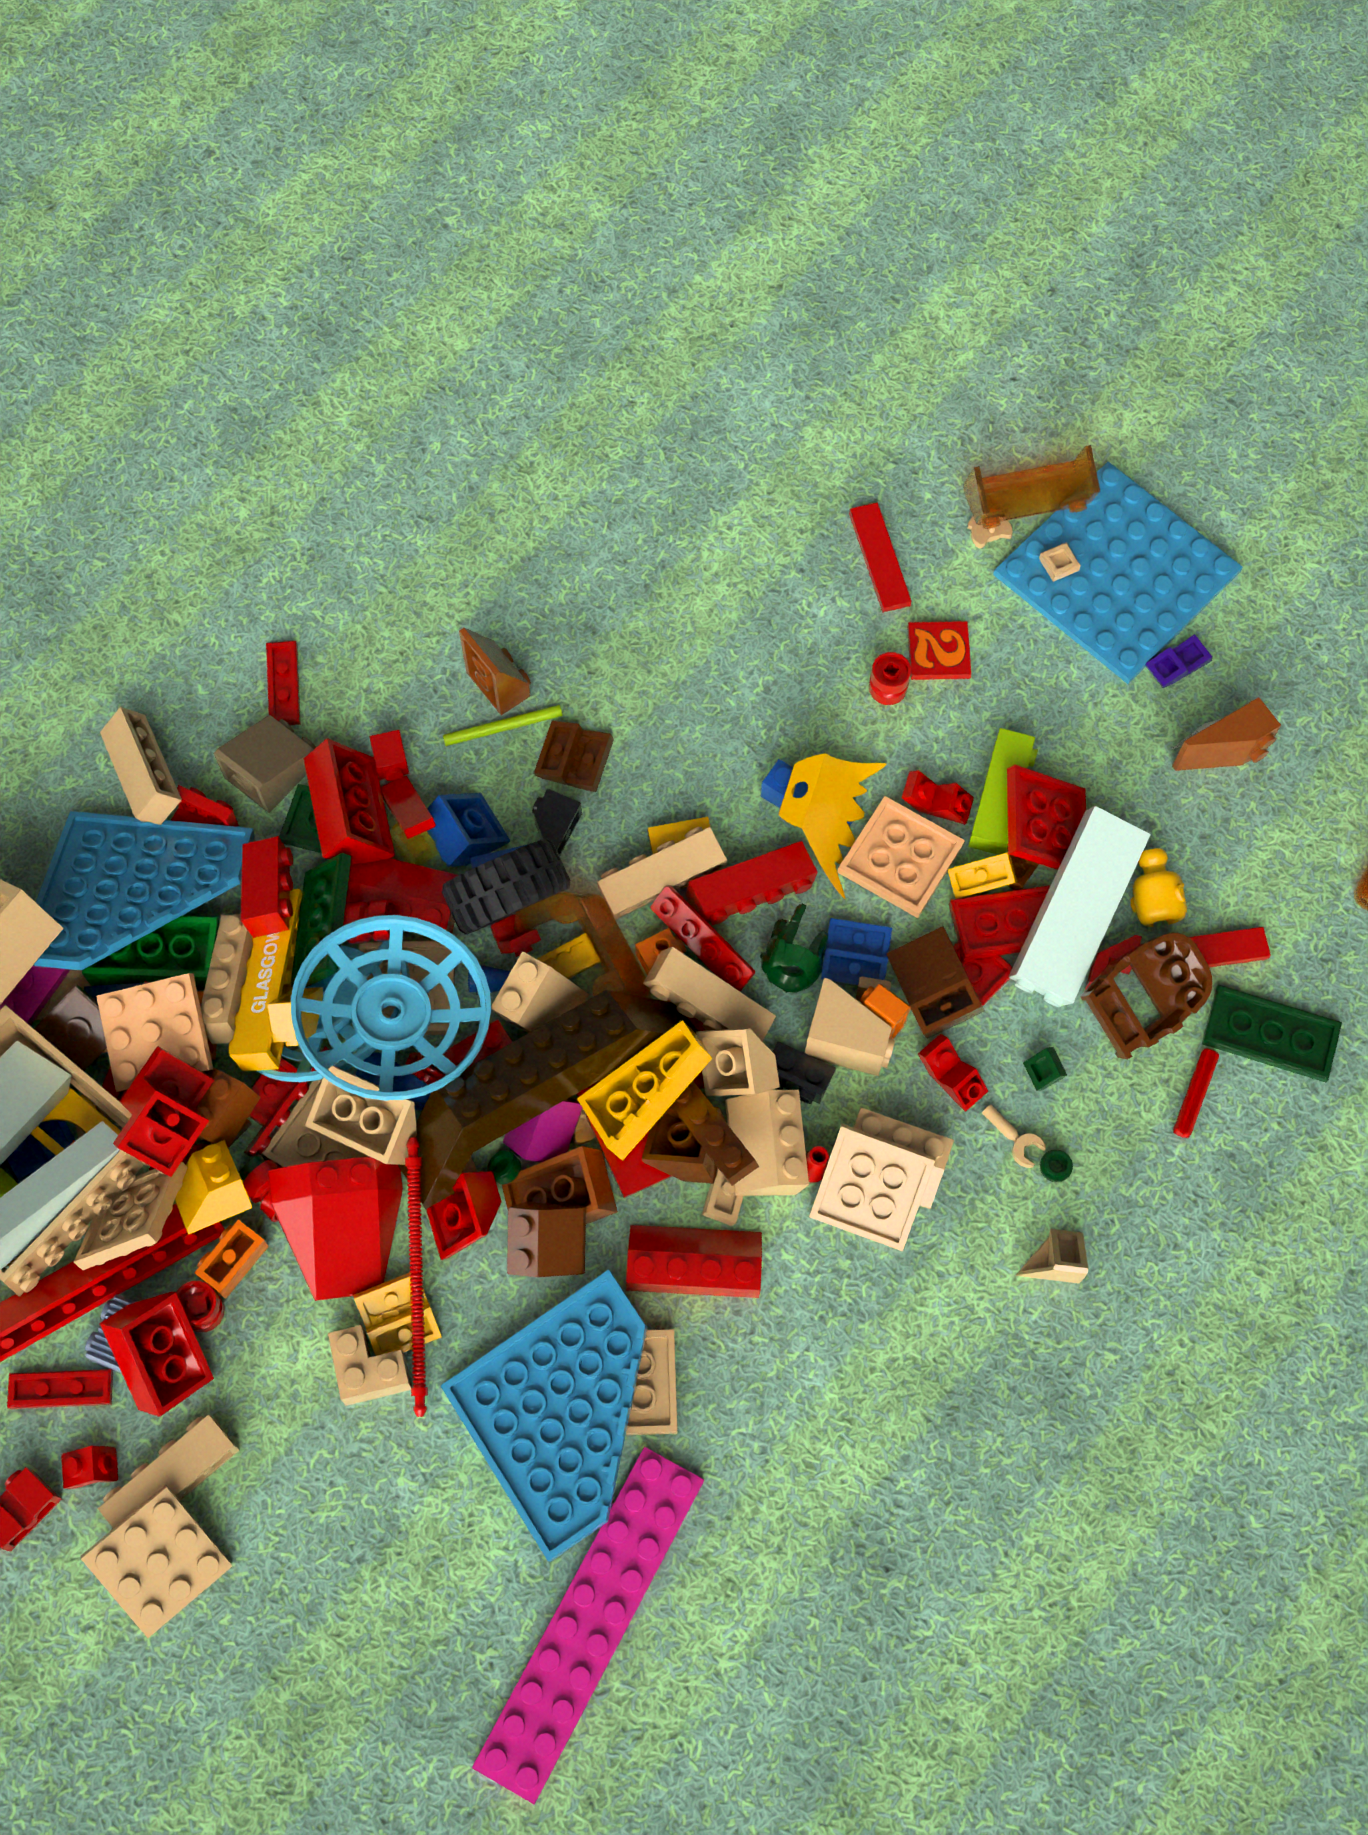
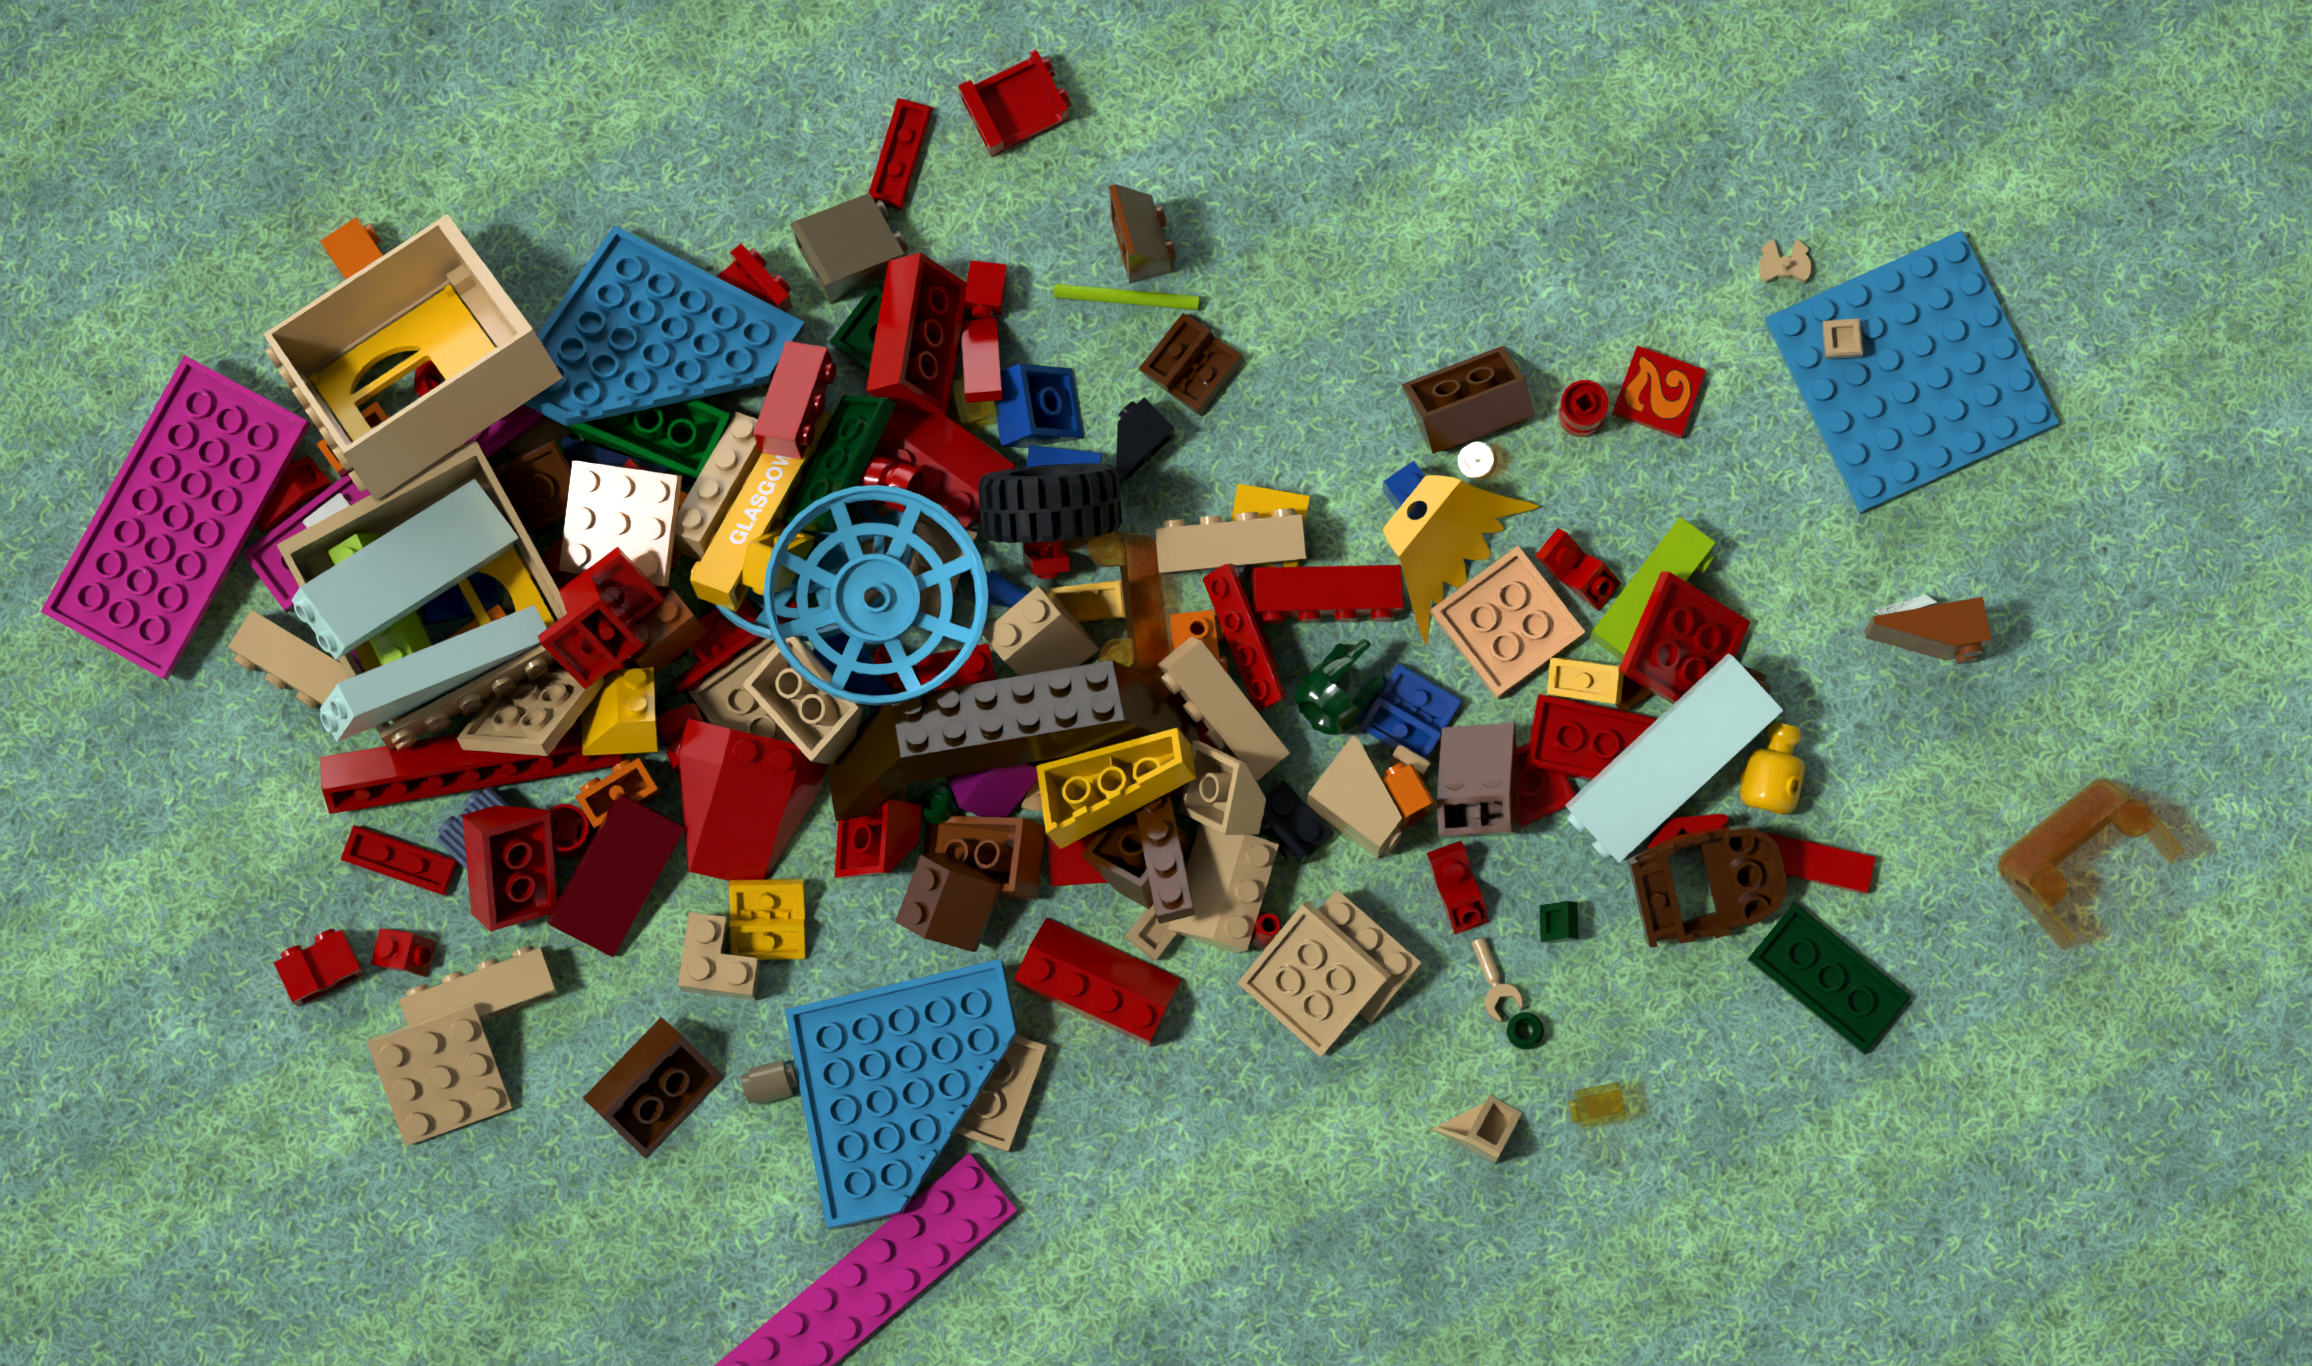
camera: 25 degrees right, 10 degrees up
tan brick [100,707,182,825] -> none
red hose [405,1137,428,1417] -> none
red tile [849,502,912,613] -> none
clear orange windscreen [963,445,1100,529] -> none
dark purple slope [1145,634,1213,688] -> none
red axle [1173,1048,1219,1138] -> none
none -> dark red tile [547,792,685,957]
none -> reddish brown slope [583,1017,723,1158]
none -> dark tan brick [741,1059,799,1105]
none -> red panel [958,49,1072,158]
none -> reddish brown slope [1402,346,1535,454]
none -> tile [1459,442,1497,479]
none -> clear yellow brick [1568,1082,1627,1131]

